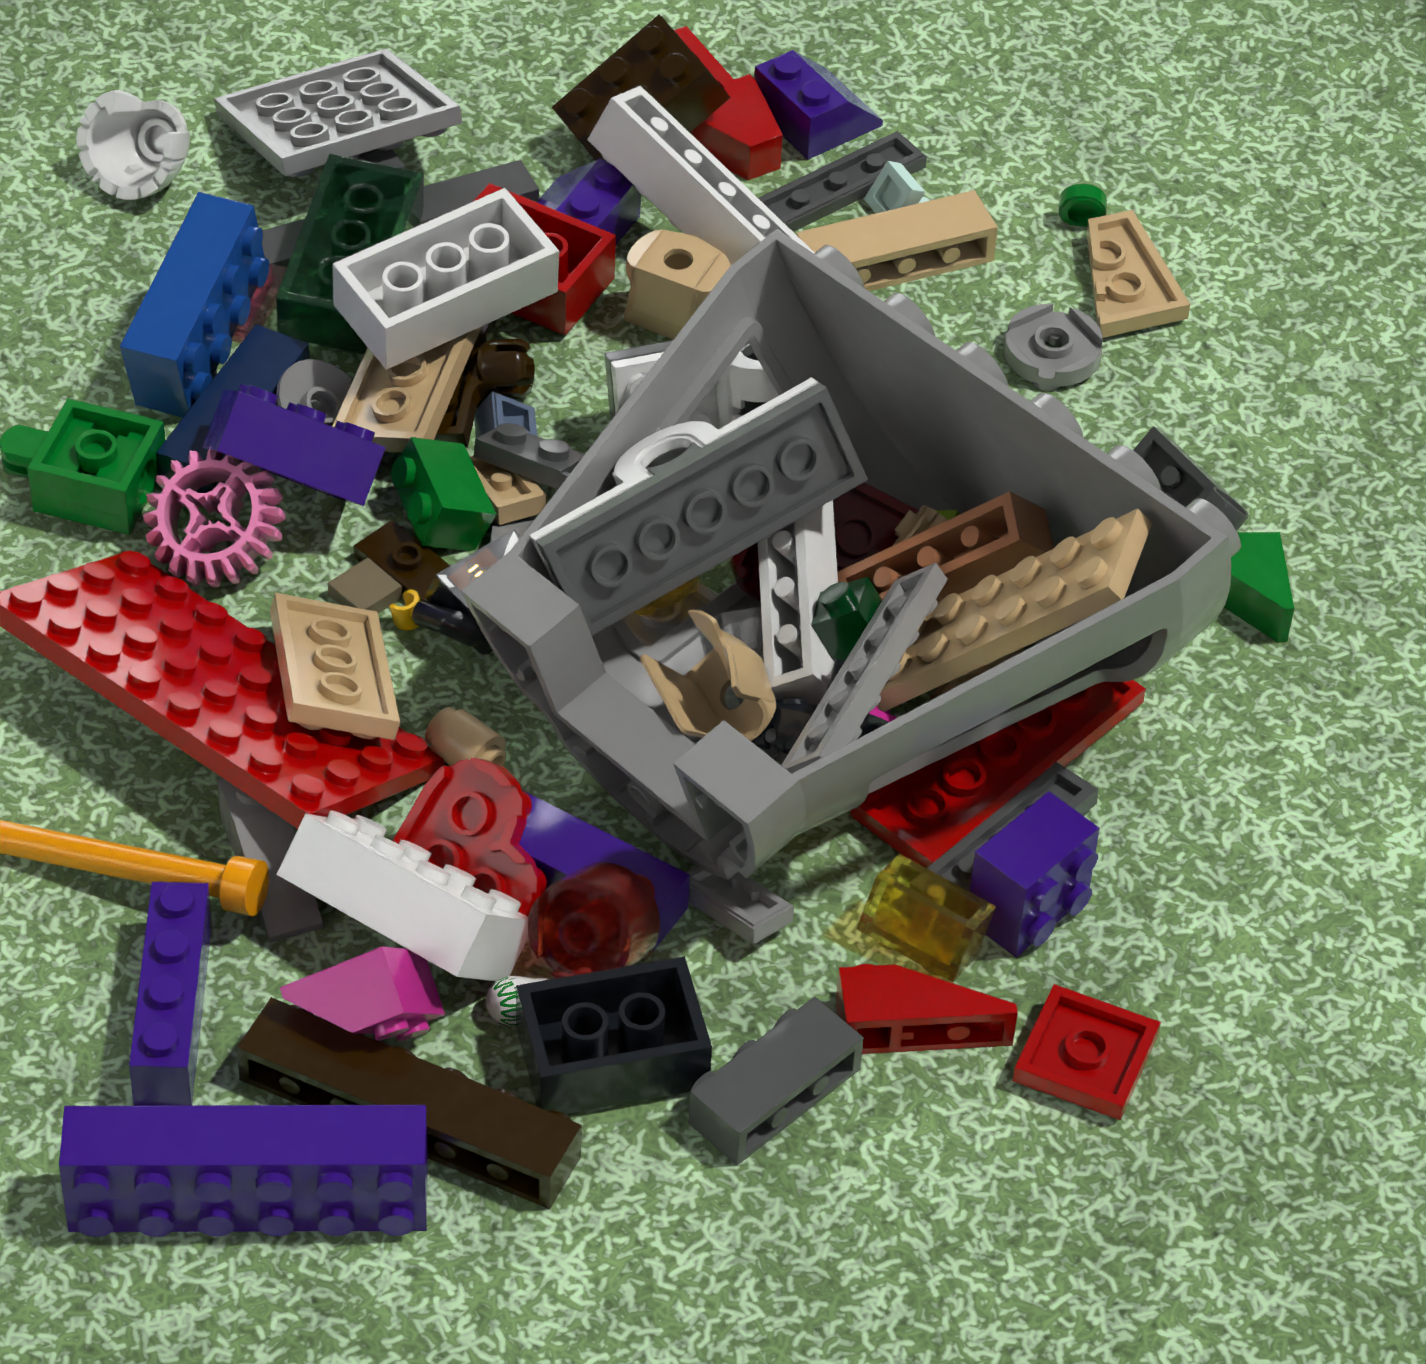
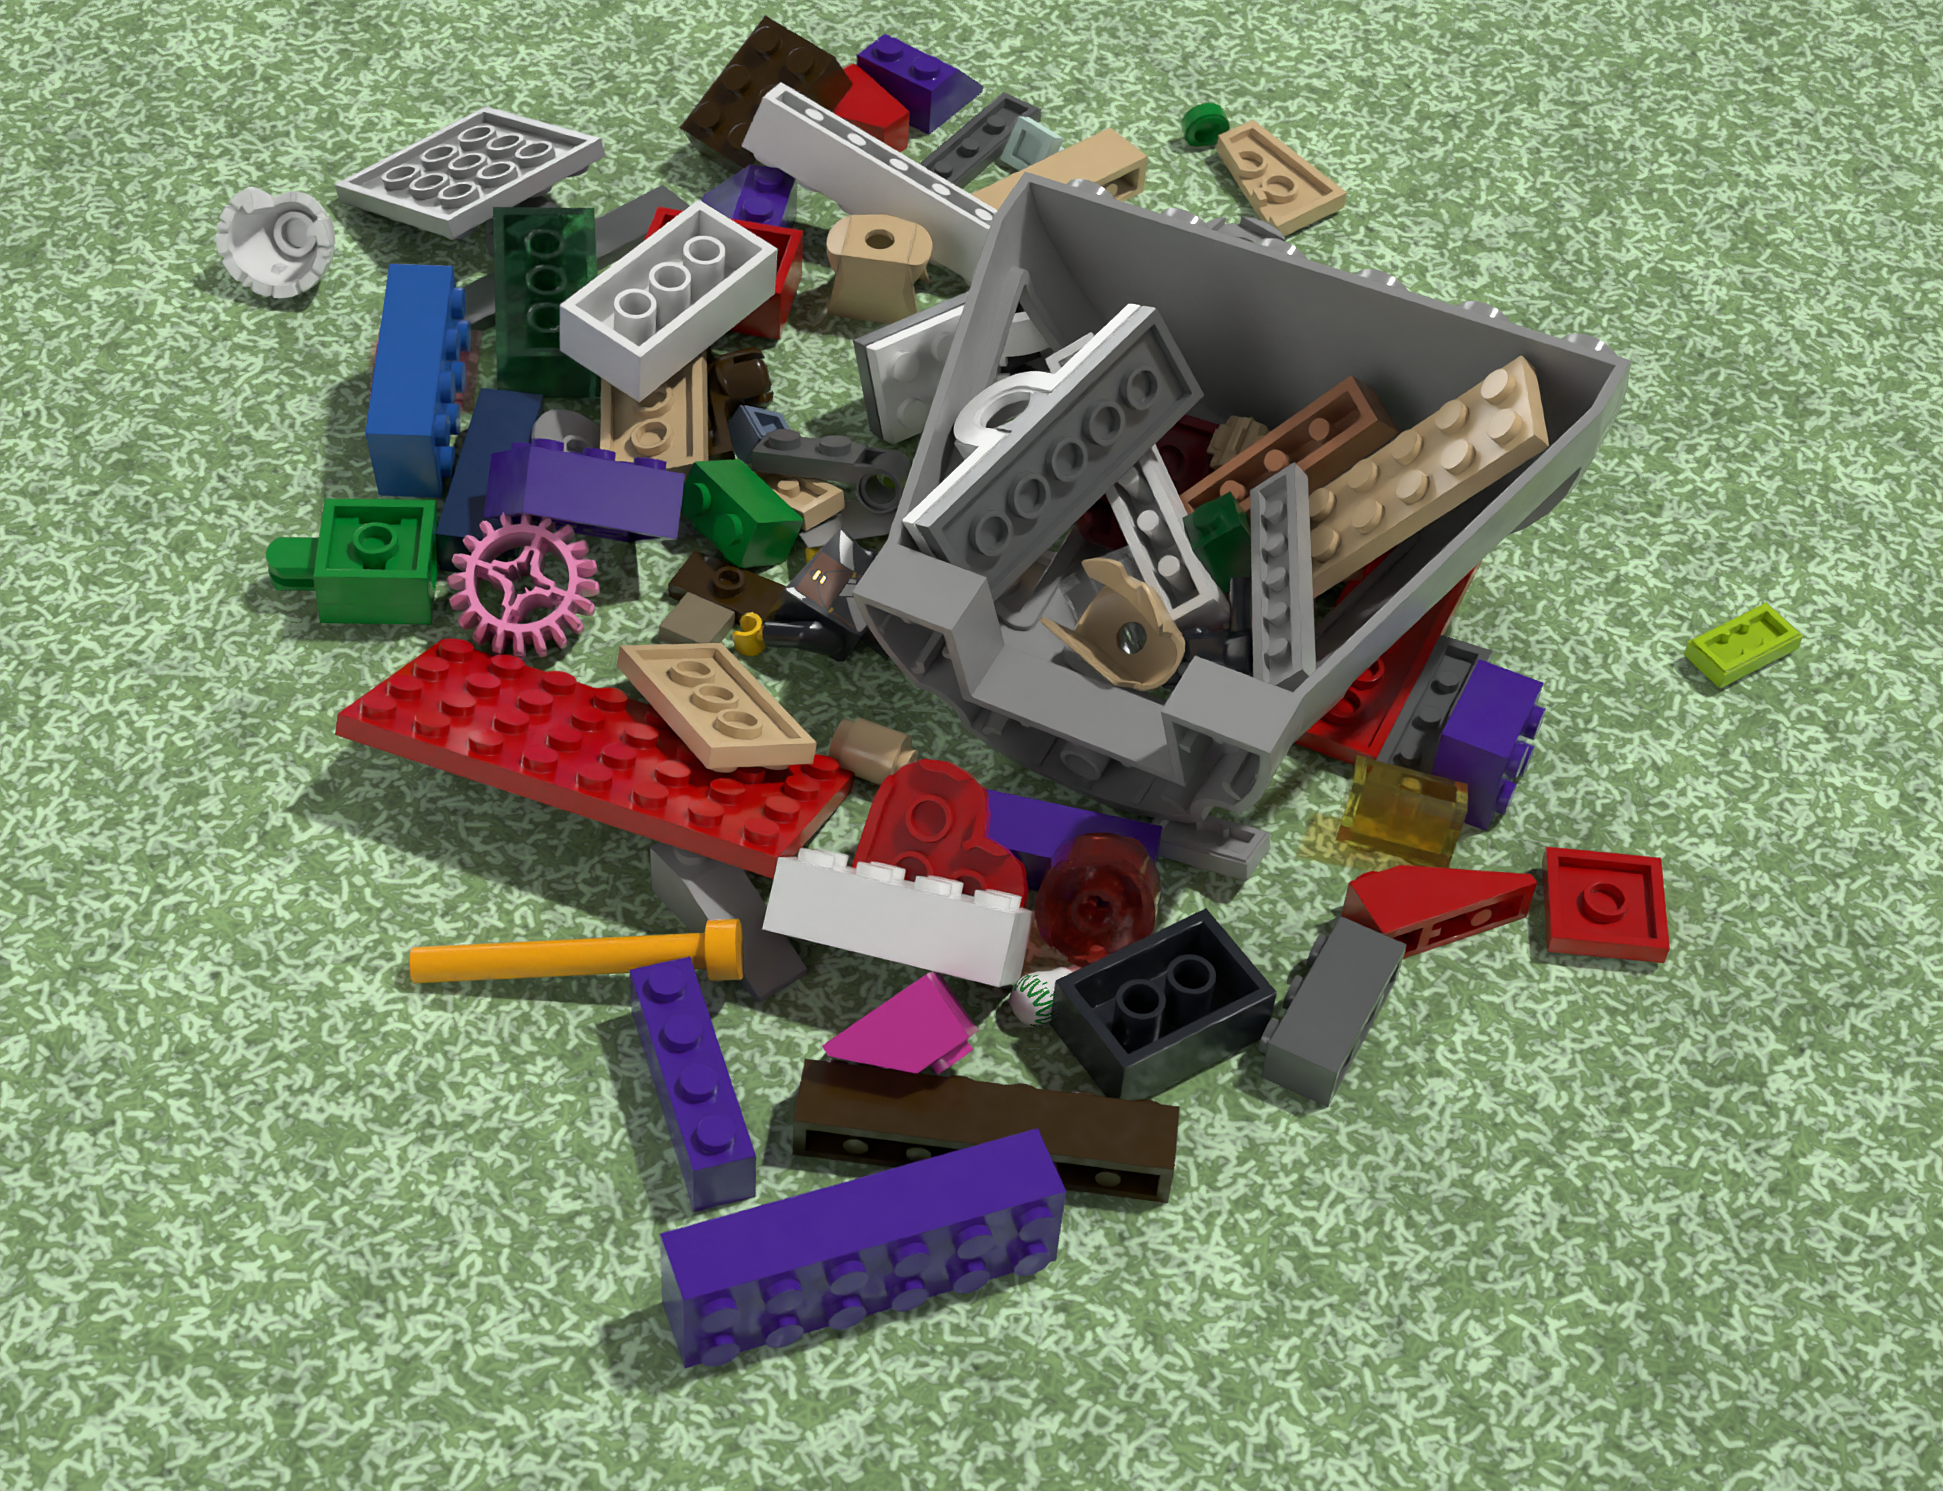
camera: 20 degrees left, 0 degrees up
none -> lime plate [1683,602,1803,689]

